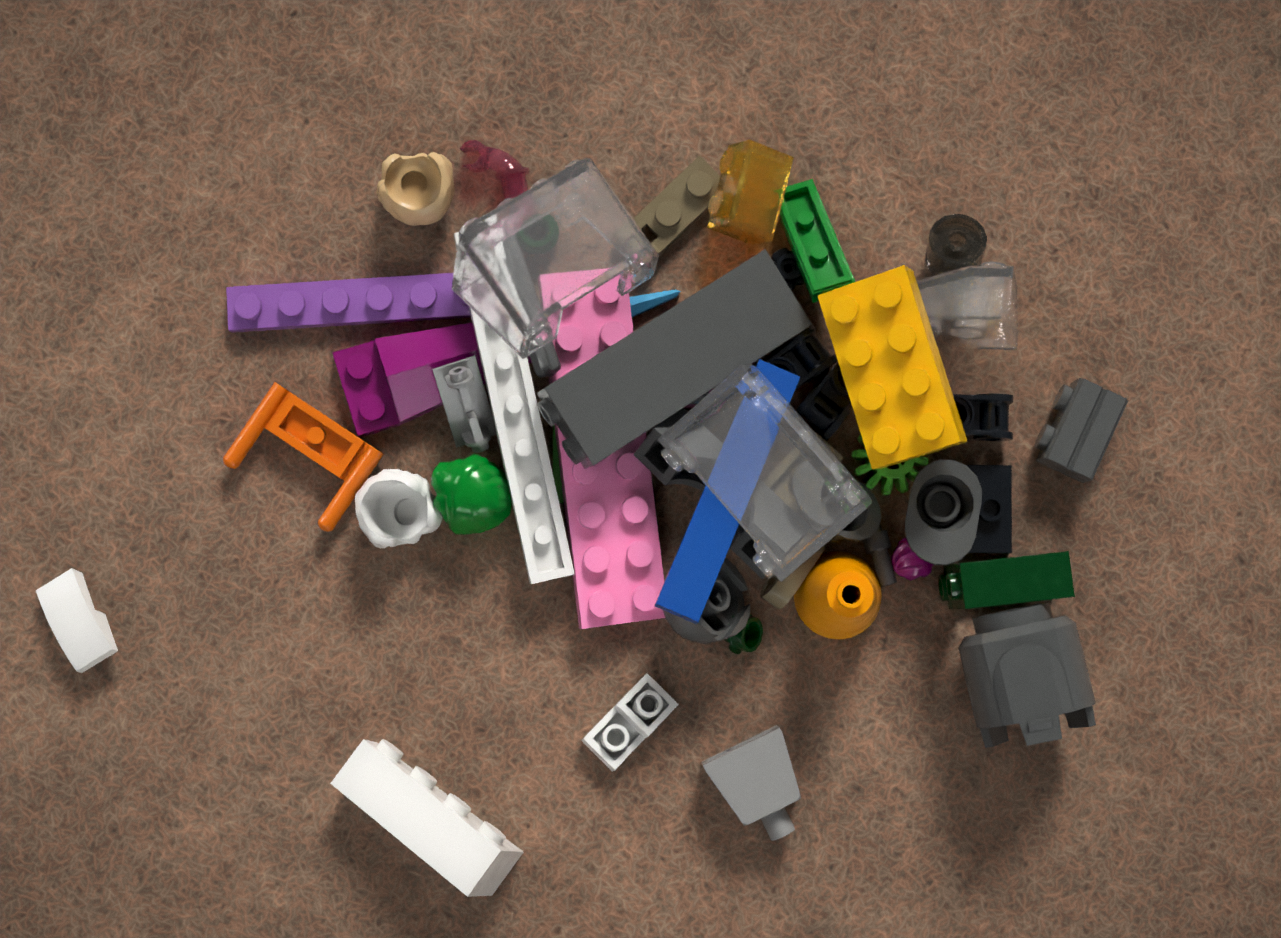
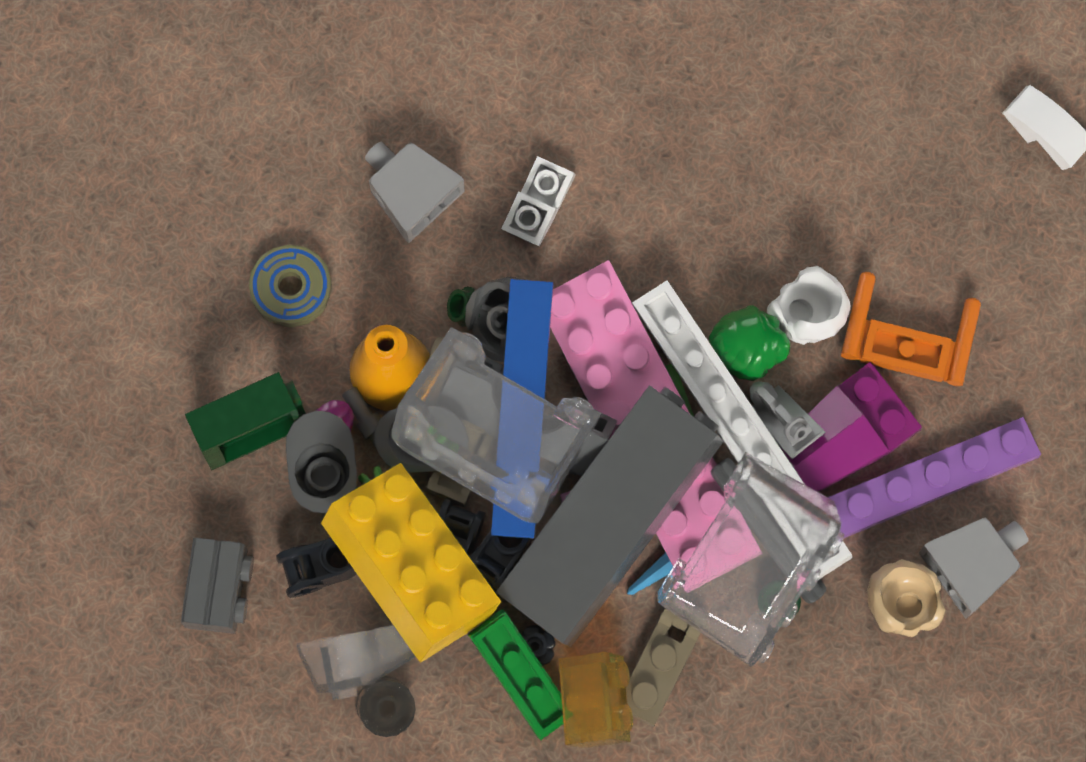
camera: 165 degrees right, 10 degrees down
white wedge [330,739,524,897] -> none
clear pink piece [459,140,534,218] -> none
dark grey piece [958,602,1096,748] -> none
black plate [966,465,1012,554] -> none
none -> olive tile [249,244,332,328]
none -> light grey torso [919,518,1029,619]

